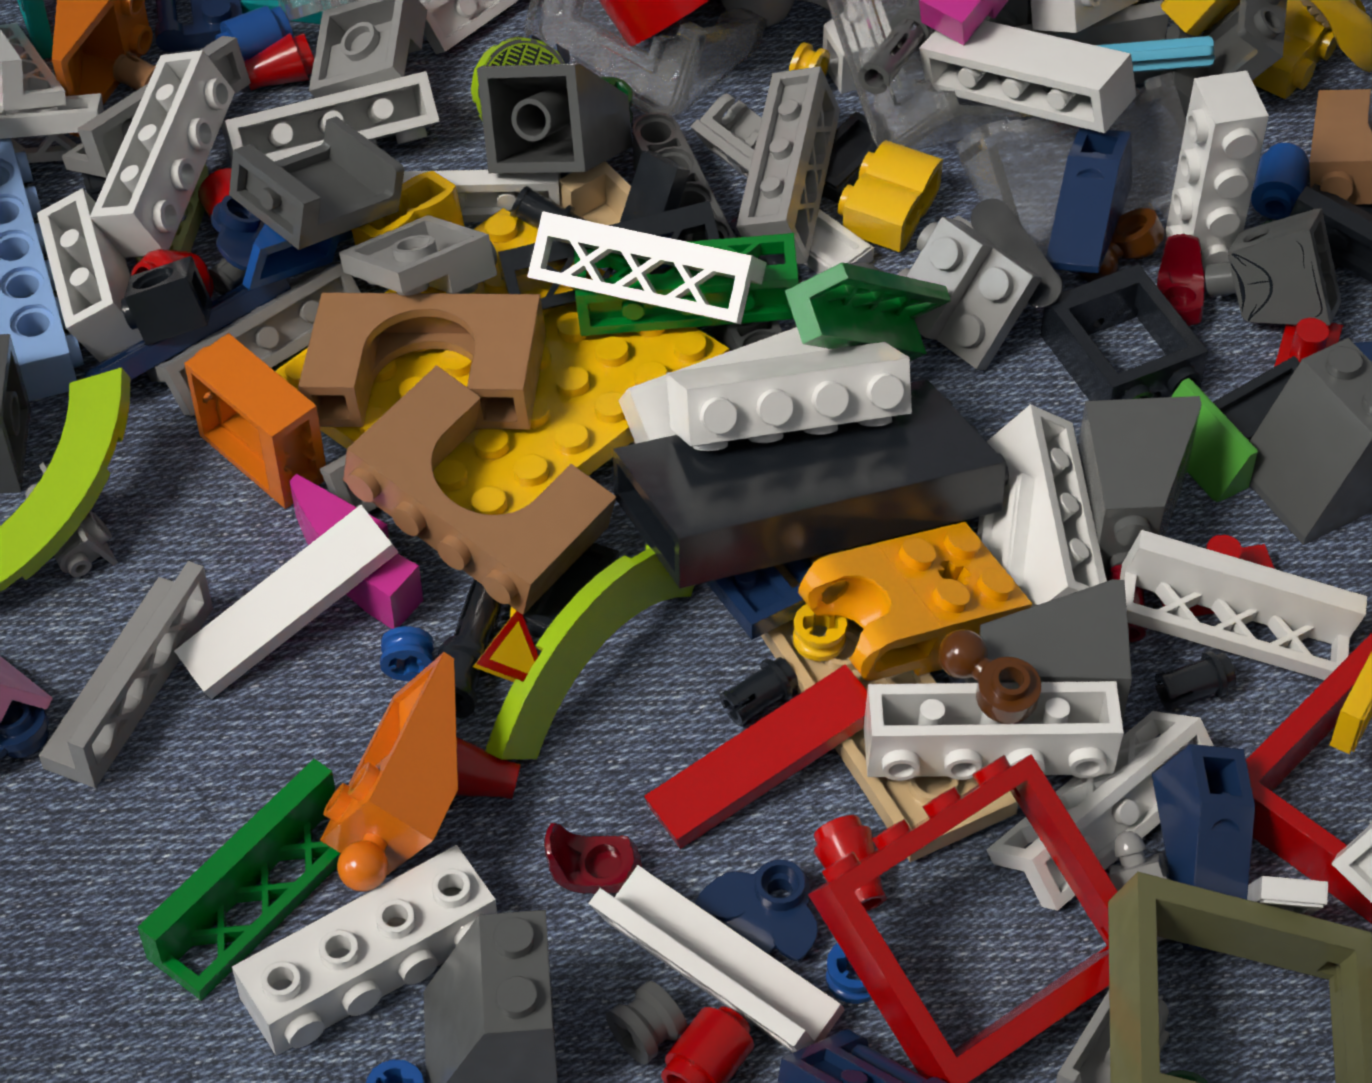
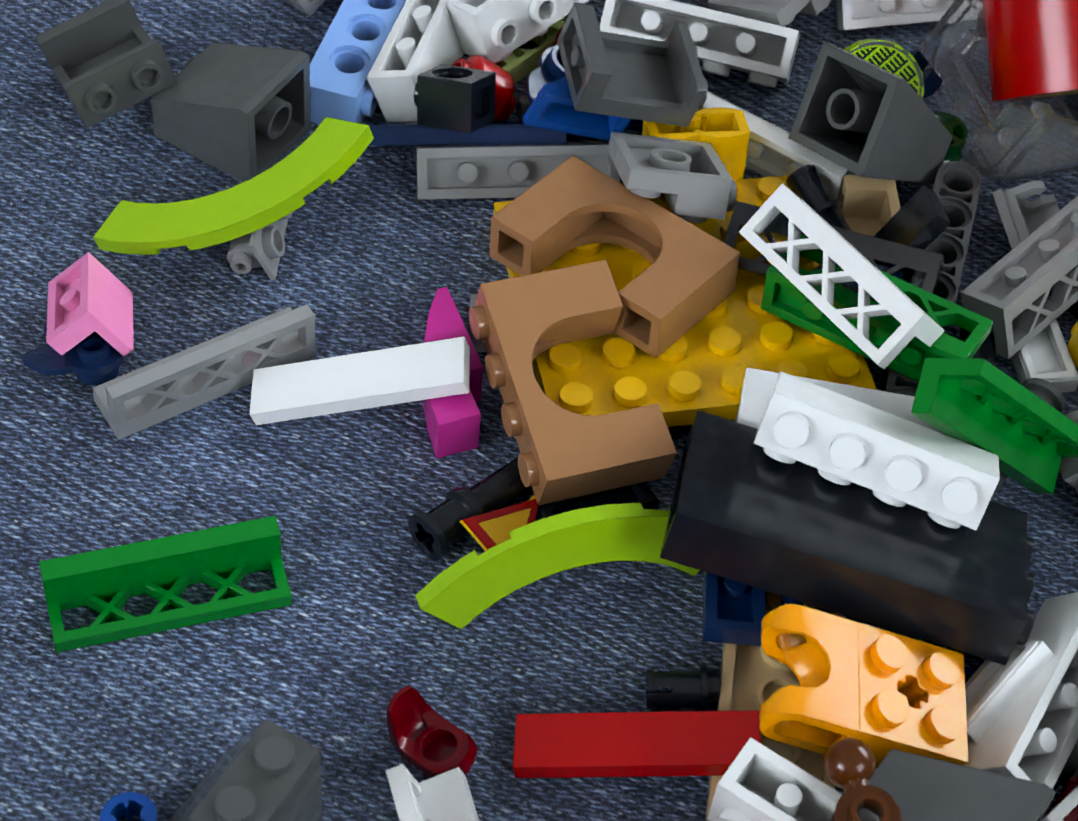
camera: 30 degrees right, 0 degrees up
orange window [184,333,326,509] -> none
white brick [232,845,497,1056] -> none
orange slope [320,652,458,892] -> none
blue bush [380,626,434,681] -> none
red cone [455,736,521,800] -> none
yellow bush [793,604,847,661] -> none

